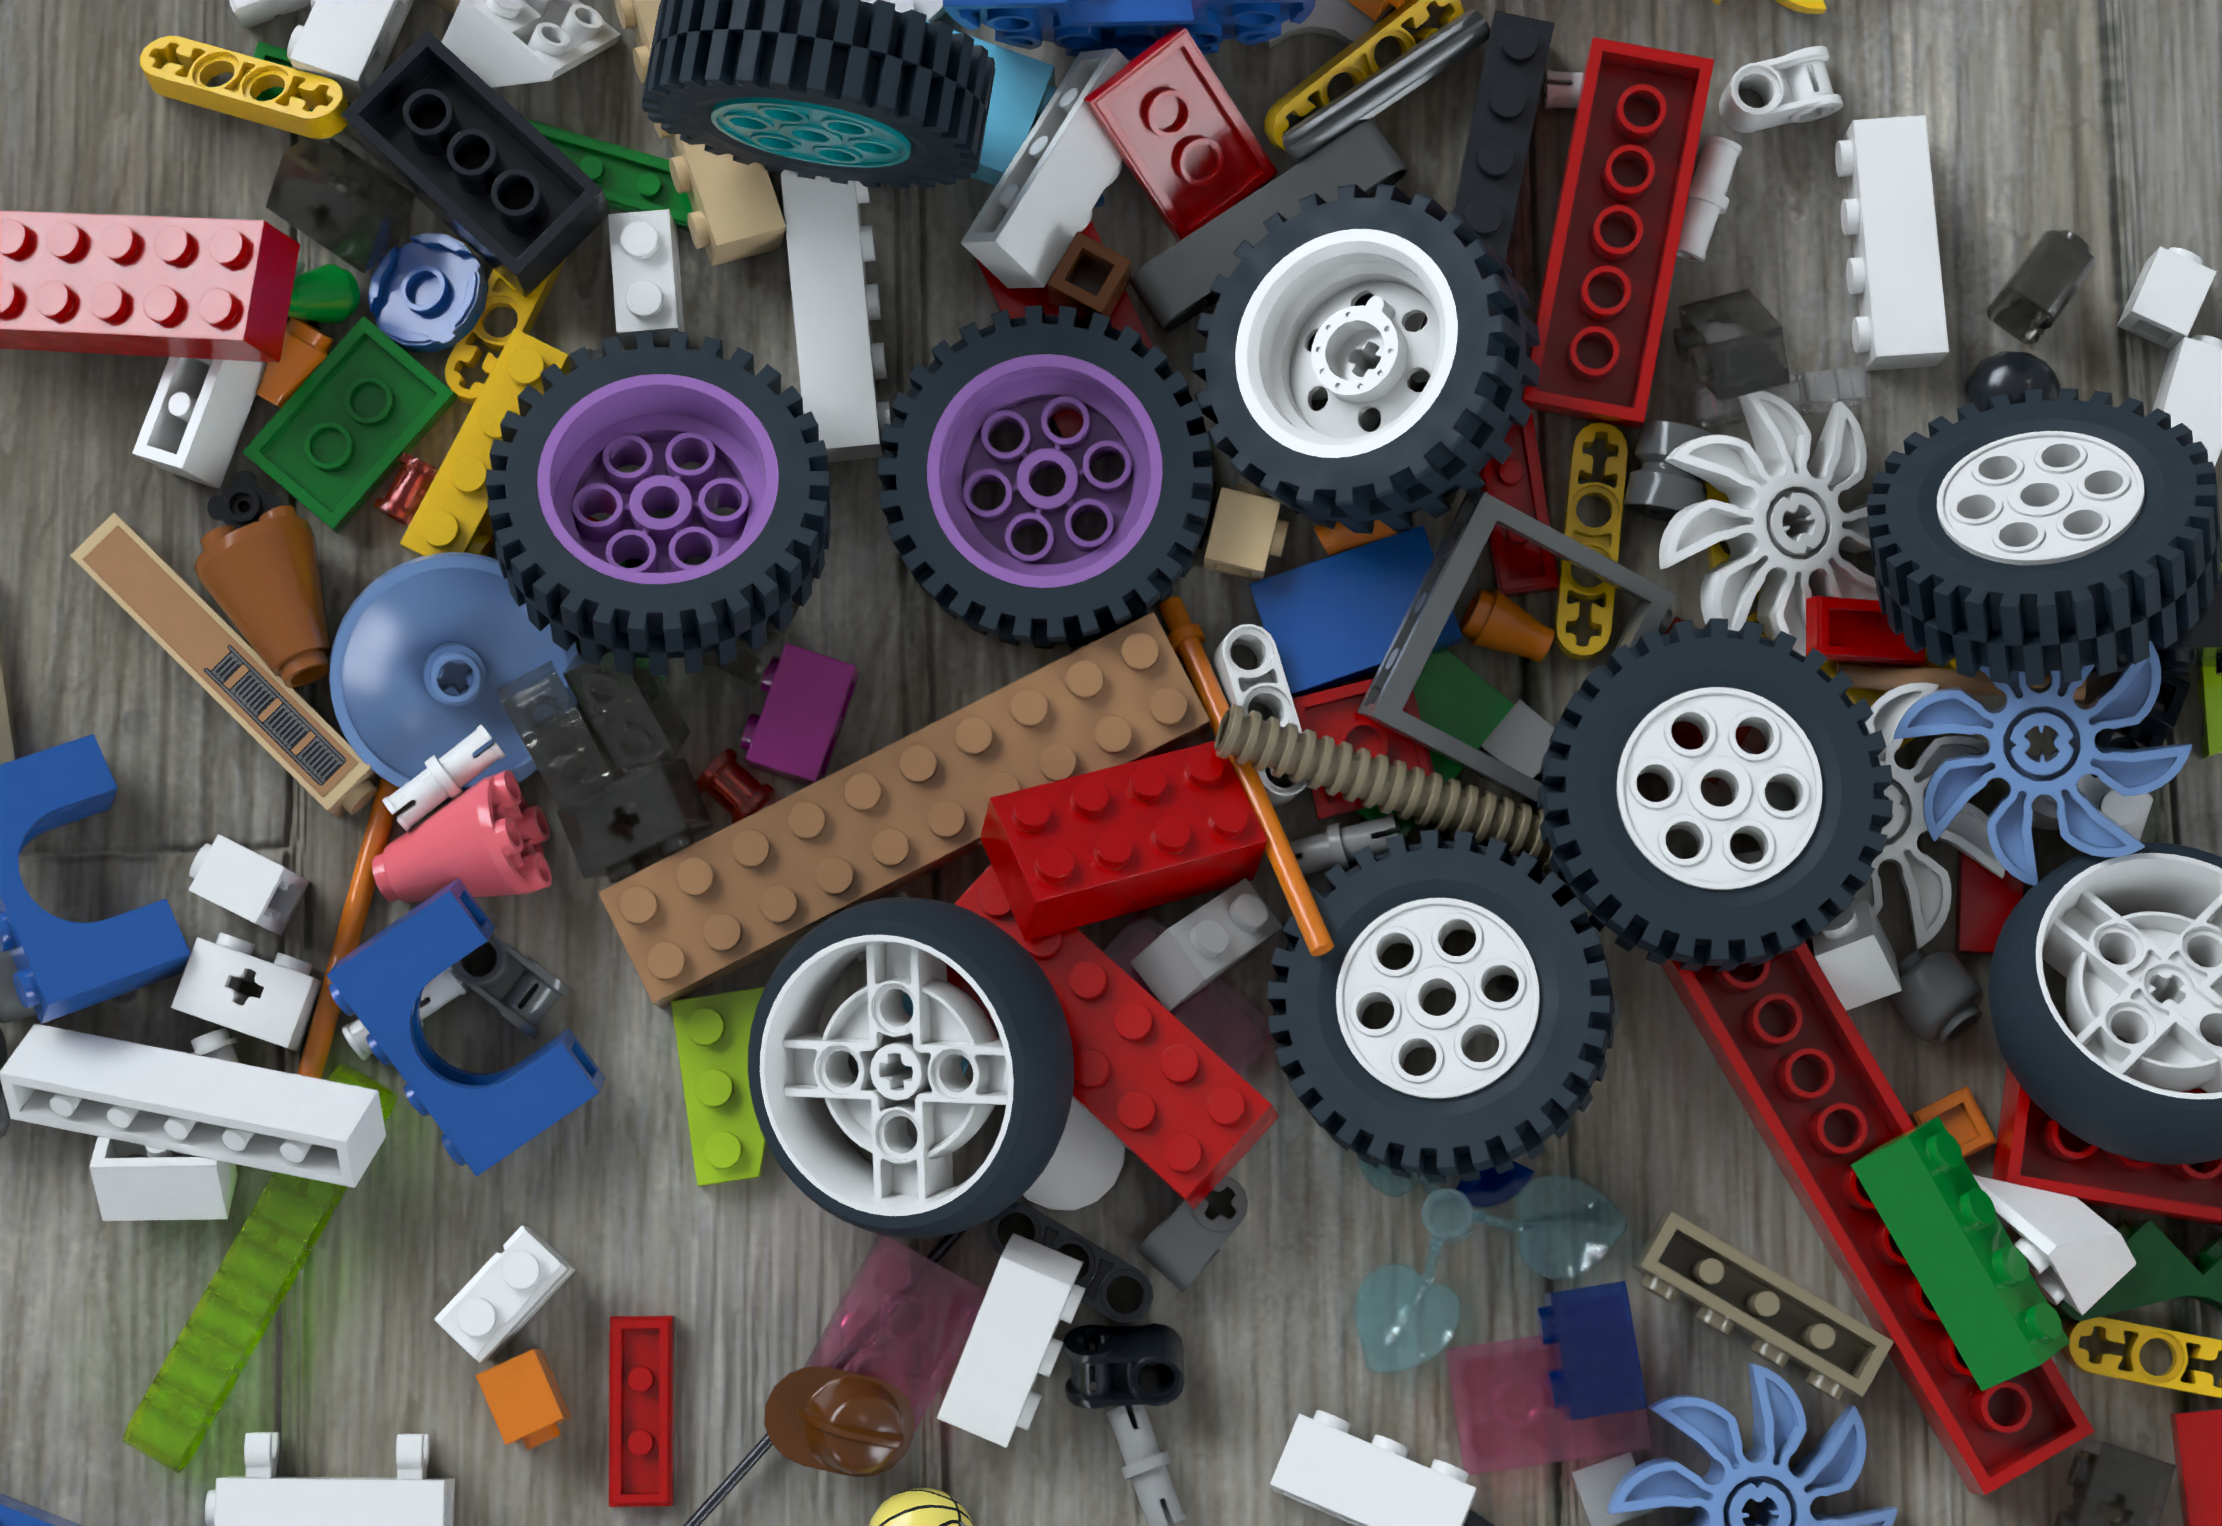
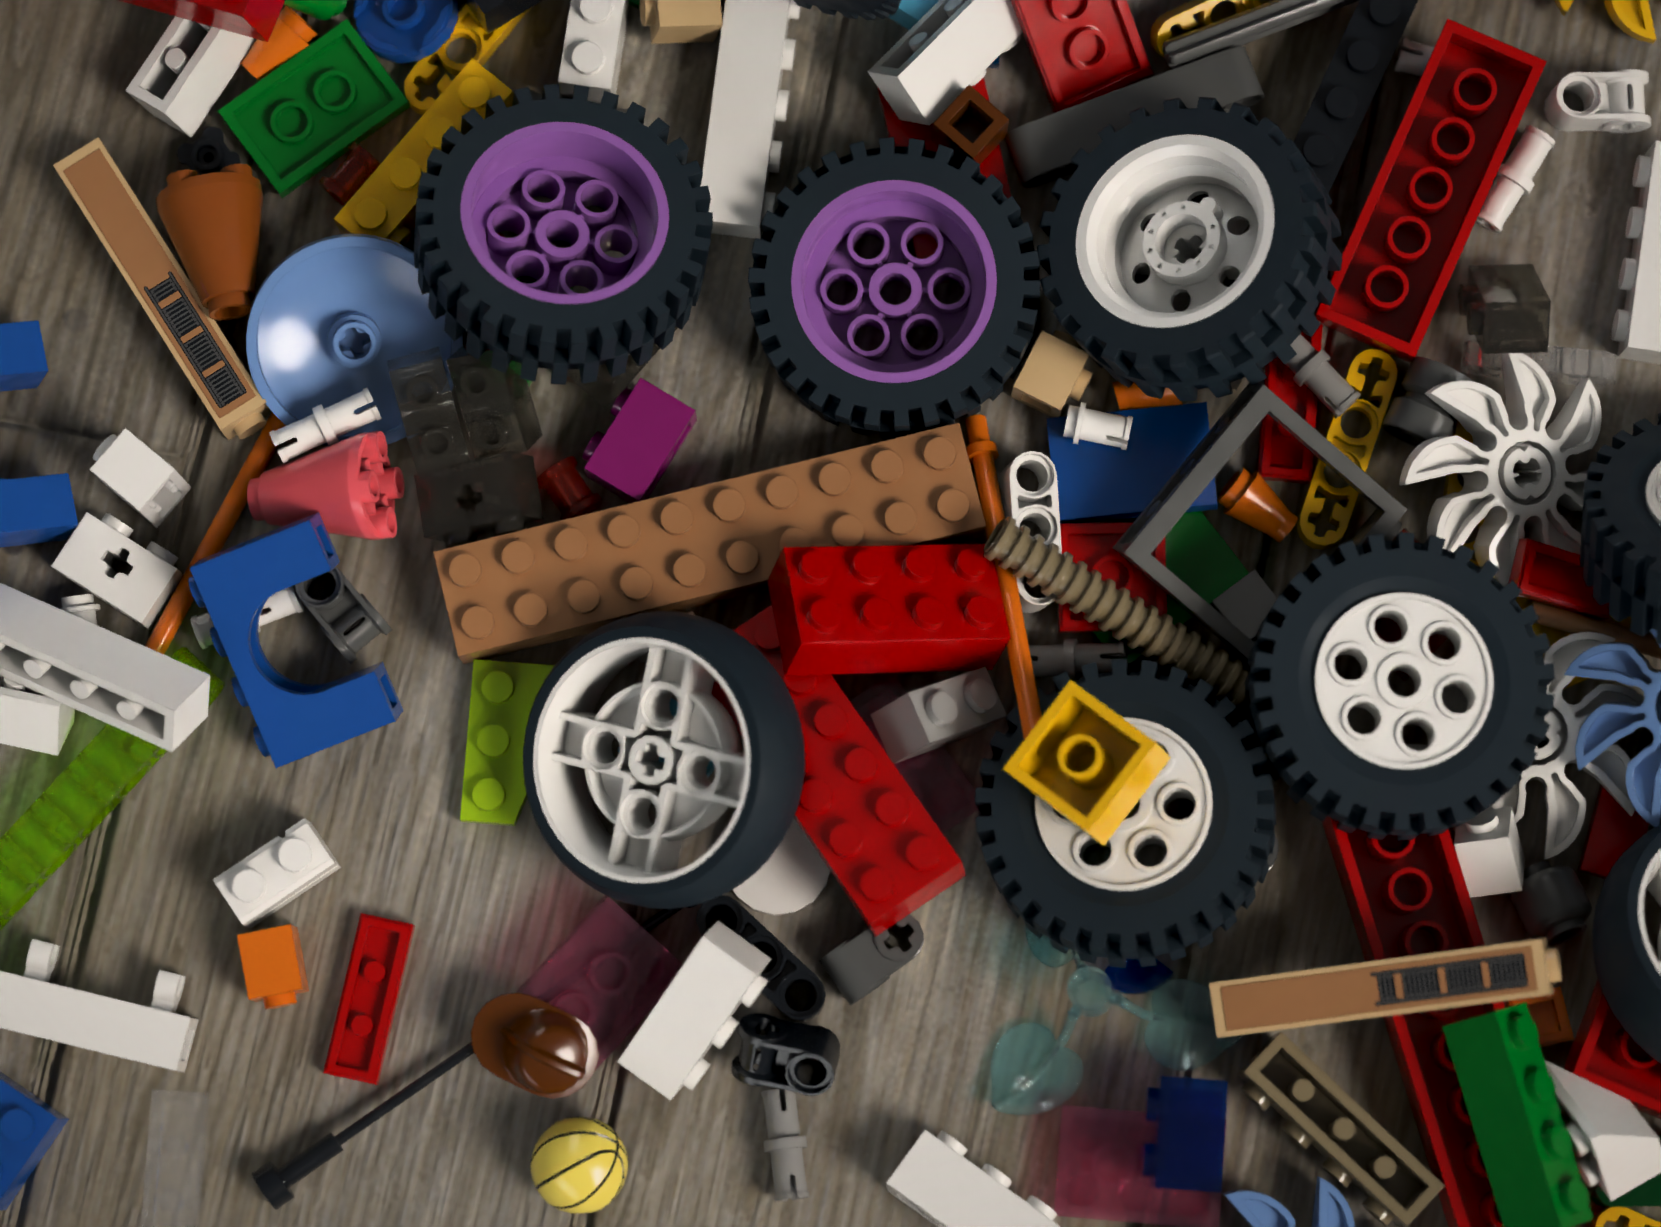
camera: 10 degrees right, 0 degrees up
none -> yellow brick [1003,680,1171,846]
none -> white pin [1063,402,1133,450]
none -> brick [1209,938,1562,1038]
none -> light grey pin [1285,334,1361,419]

